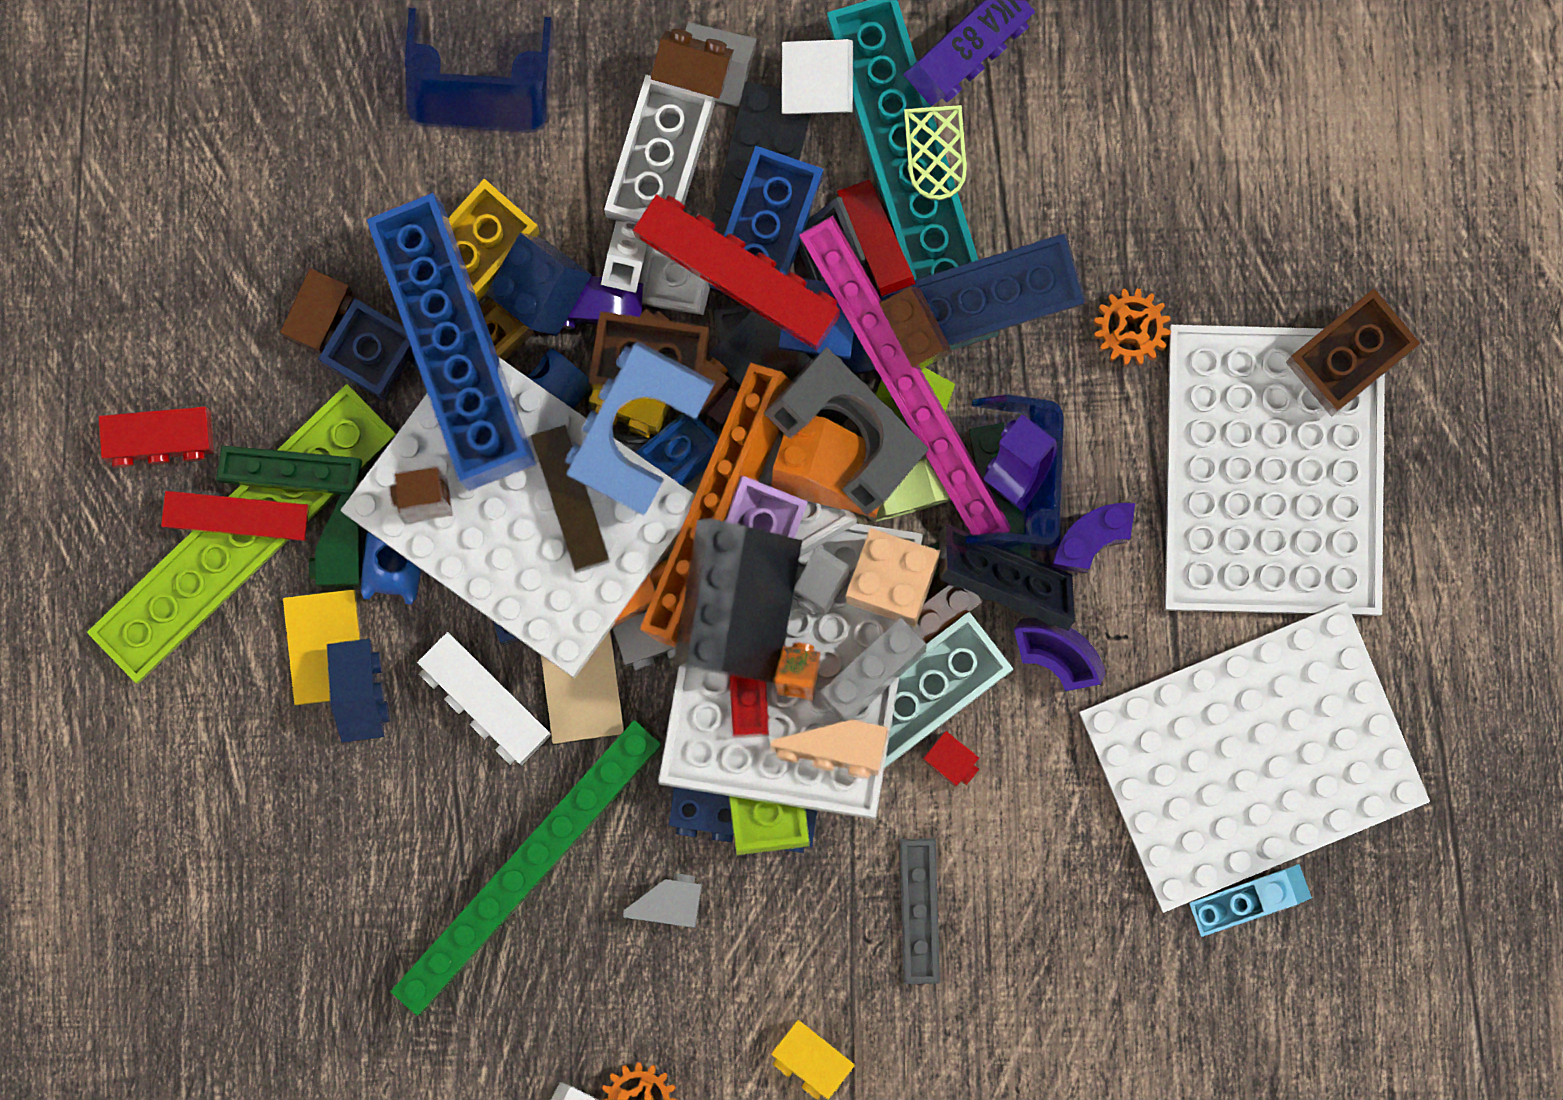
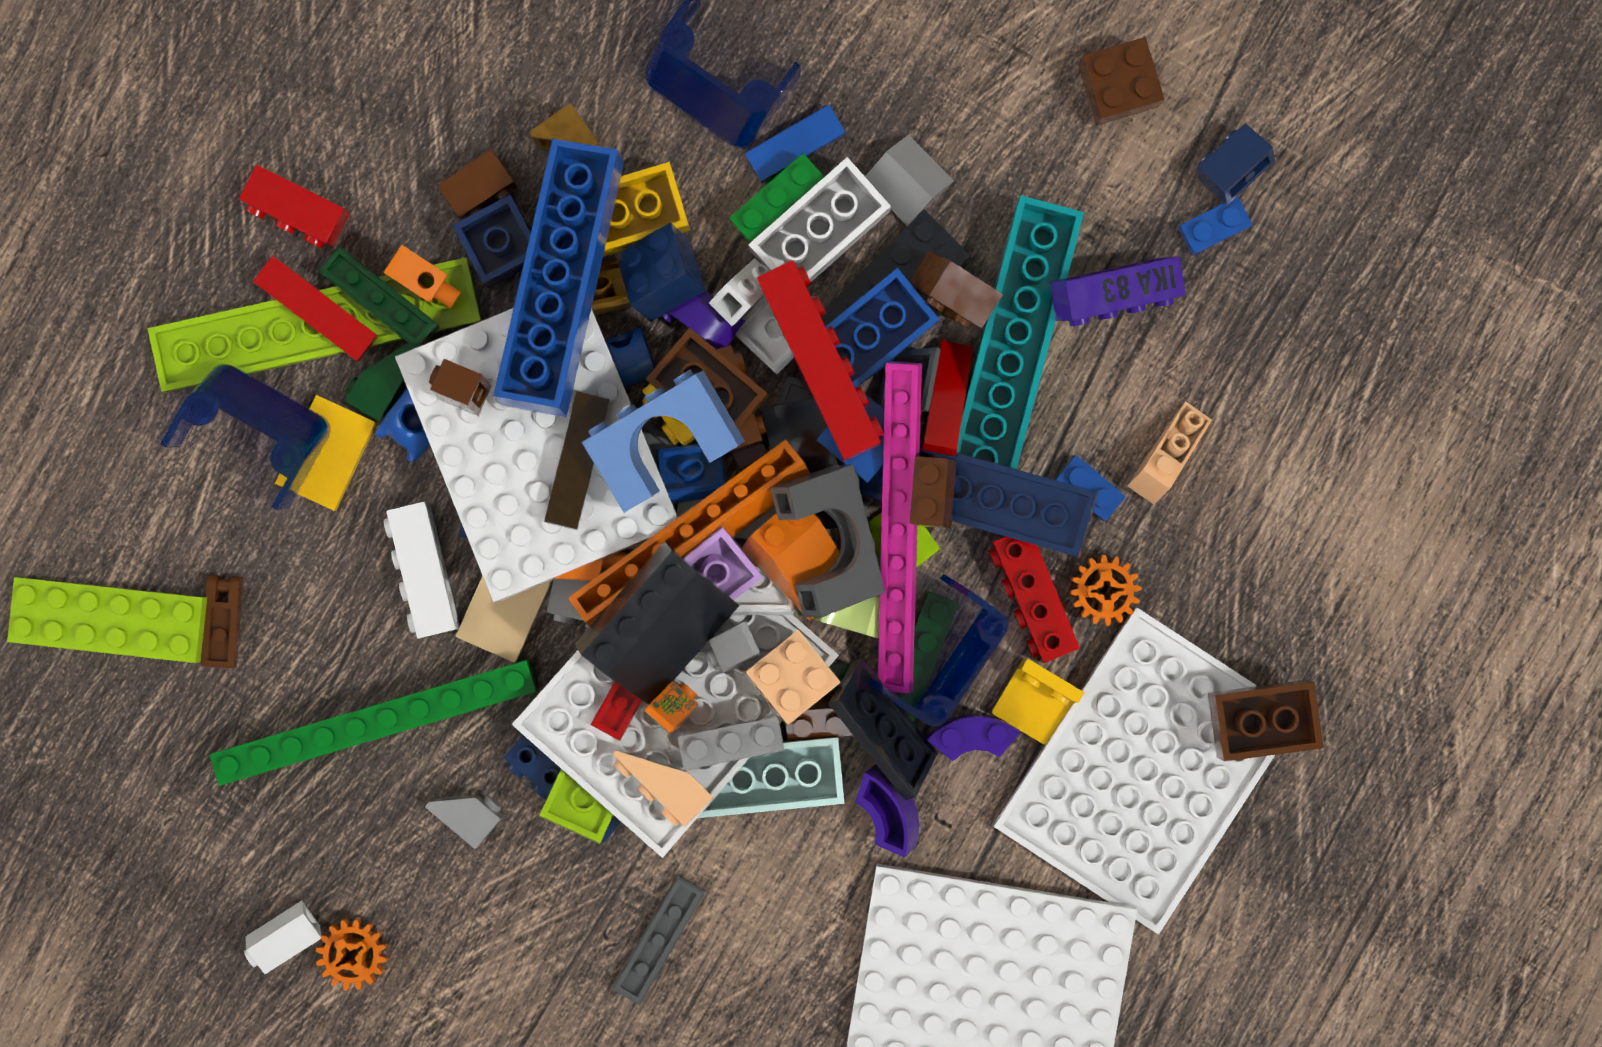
camera: 30 degrees right, 5 degrees up
dark blue brick [327,638,390,743] -> none
reddish brown brick [650,29,734,99] -> none
yellow brick [771,1020,855,1100] -> none
white tile [782,39,853,114] -> none
yellowish green window [904,105,967,200] -> none
red brick [922,731,980,787] -> none
dark purple brick [983,414,1057,512] -> none
none -> lime plate [7,577,207,663]
none -> clear blue windscreen [160,364,330,510]
none -> reddish brown plate [201,575,244,668]
none -> orange torso [384,245,461,309]
none -> pearl gold slope [531,103,600,150]
none -> green brick [729,153,824,244]
none -> blue tile [745,105,846,183]
none -> reddish brown brick [910,251,1003,328]
none -> red brick [988,536,1080,663]
none -> yellow bracket [992,657,1085,745]
none -> blue plate [1054,455,1126,522]
none -> light nougat slope [1128,401,1212,505]

